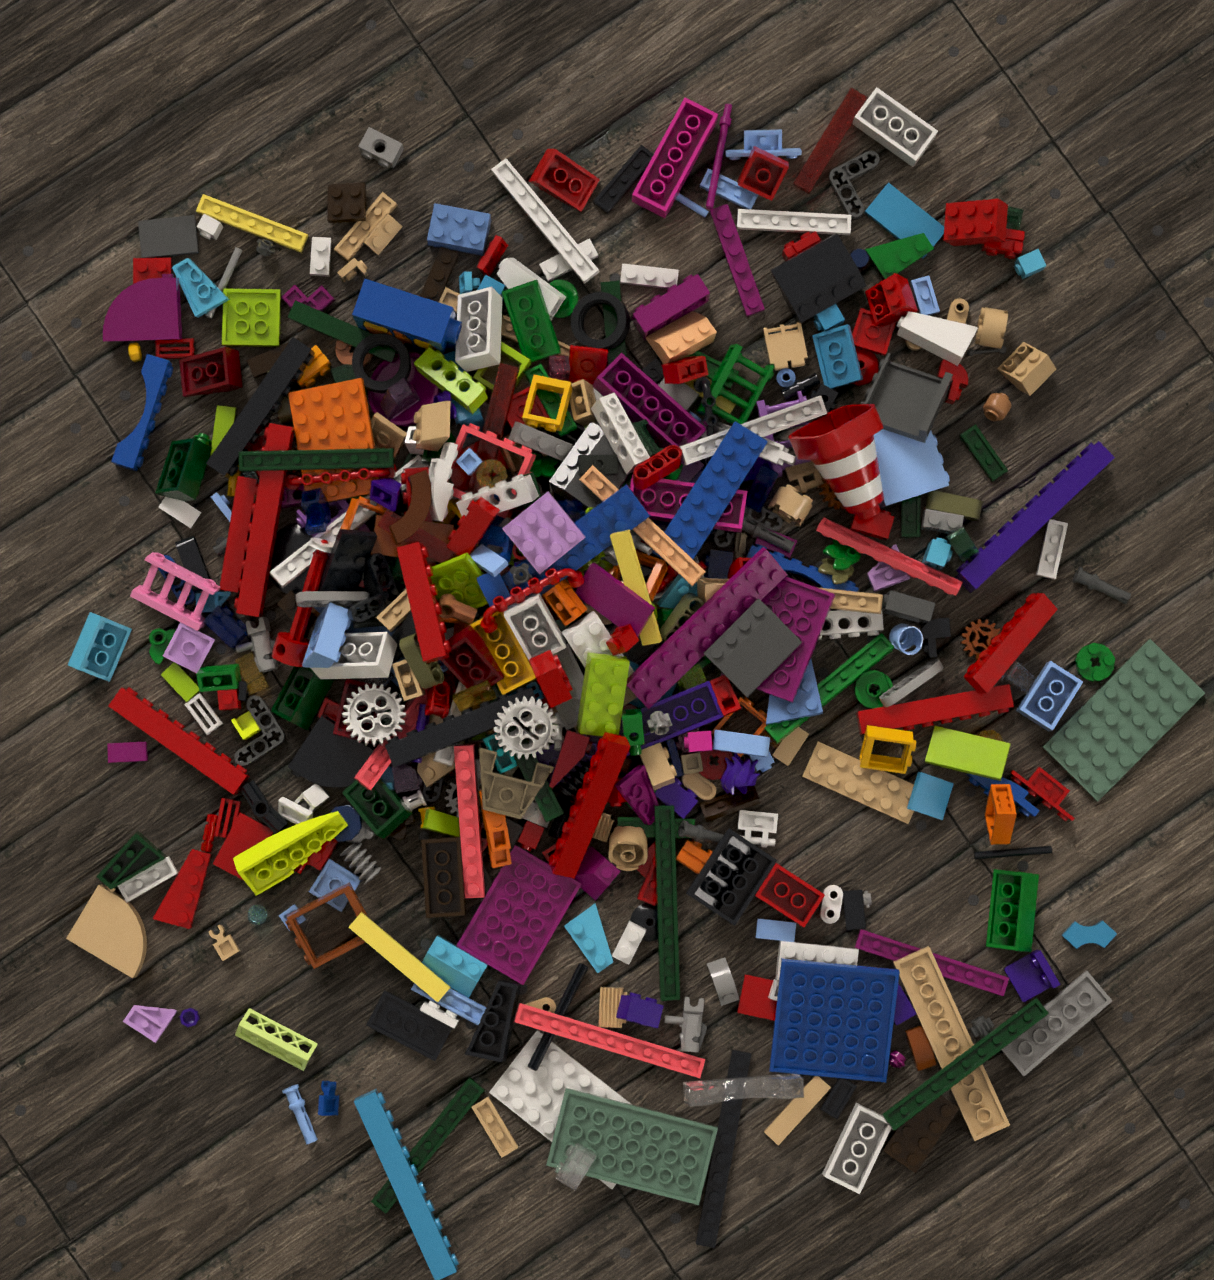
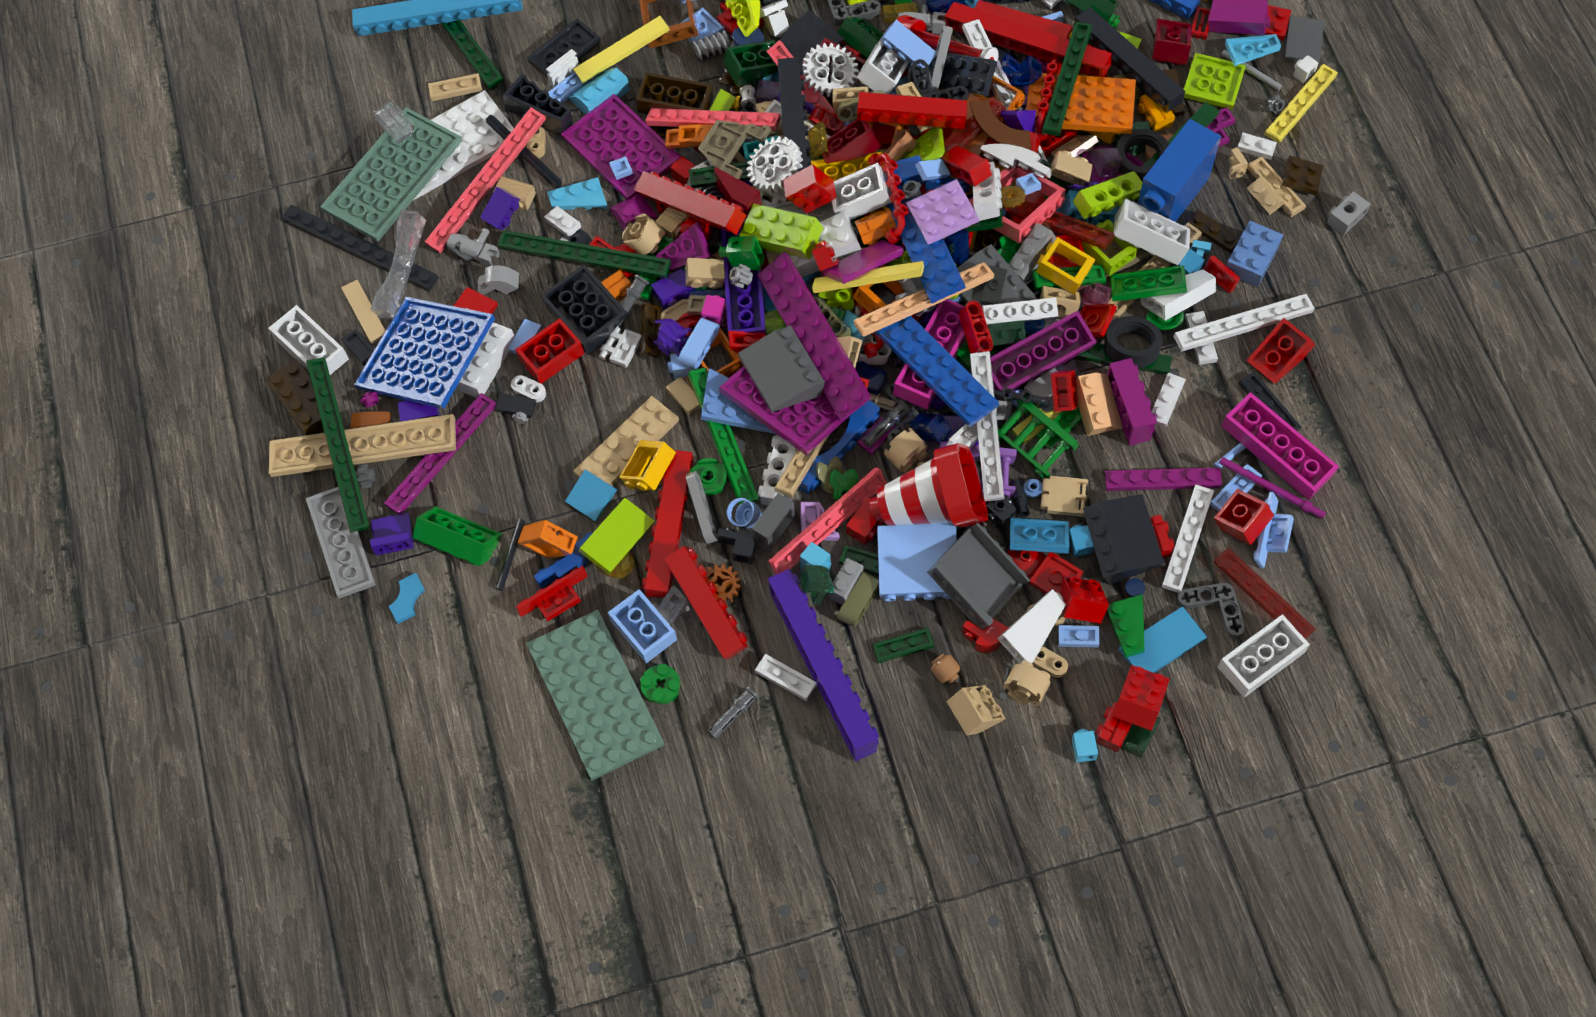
camera: 110 degrees right, 20 degrees down
none -> light blue plate [609,156,633,180]

